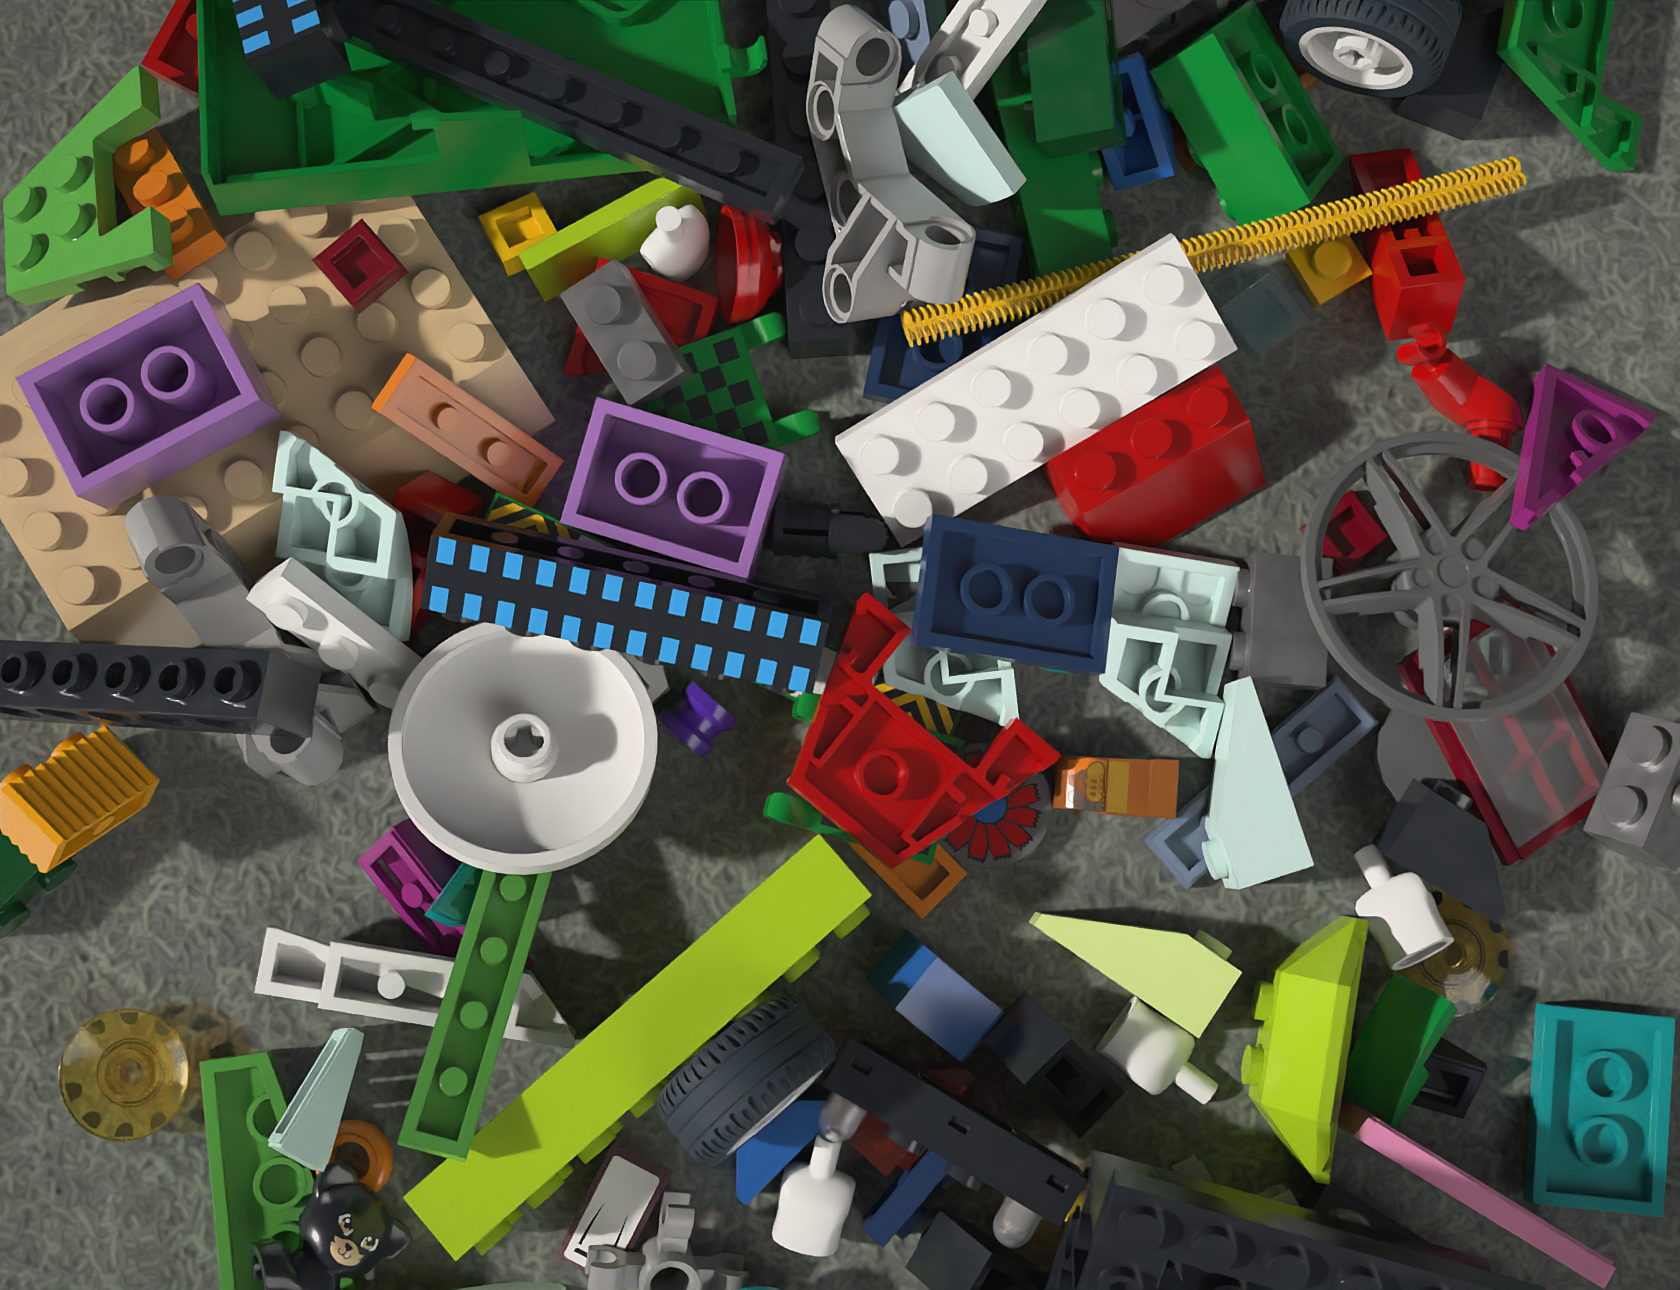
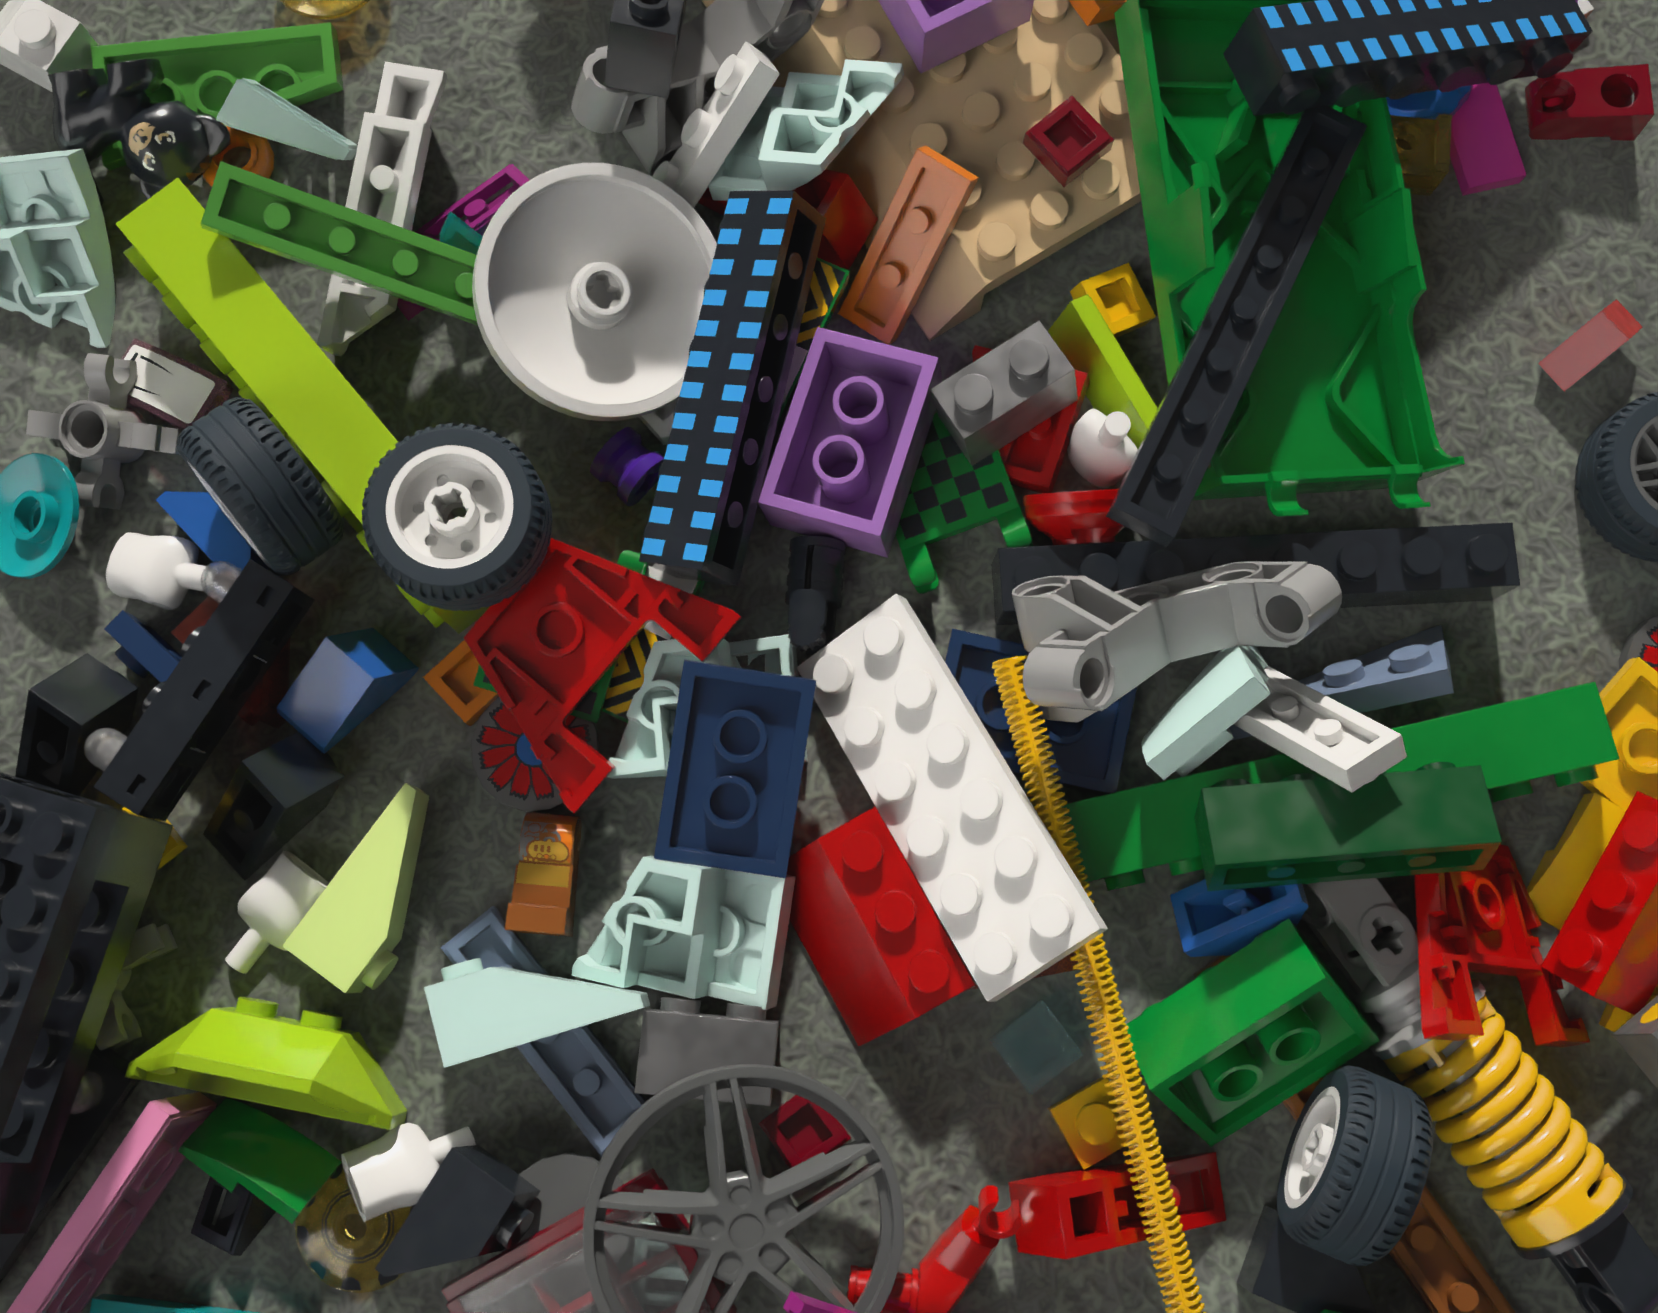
camera: 90 degrees right, 5 degrees down
none -> wheel [362,423,552,611]

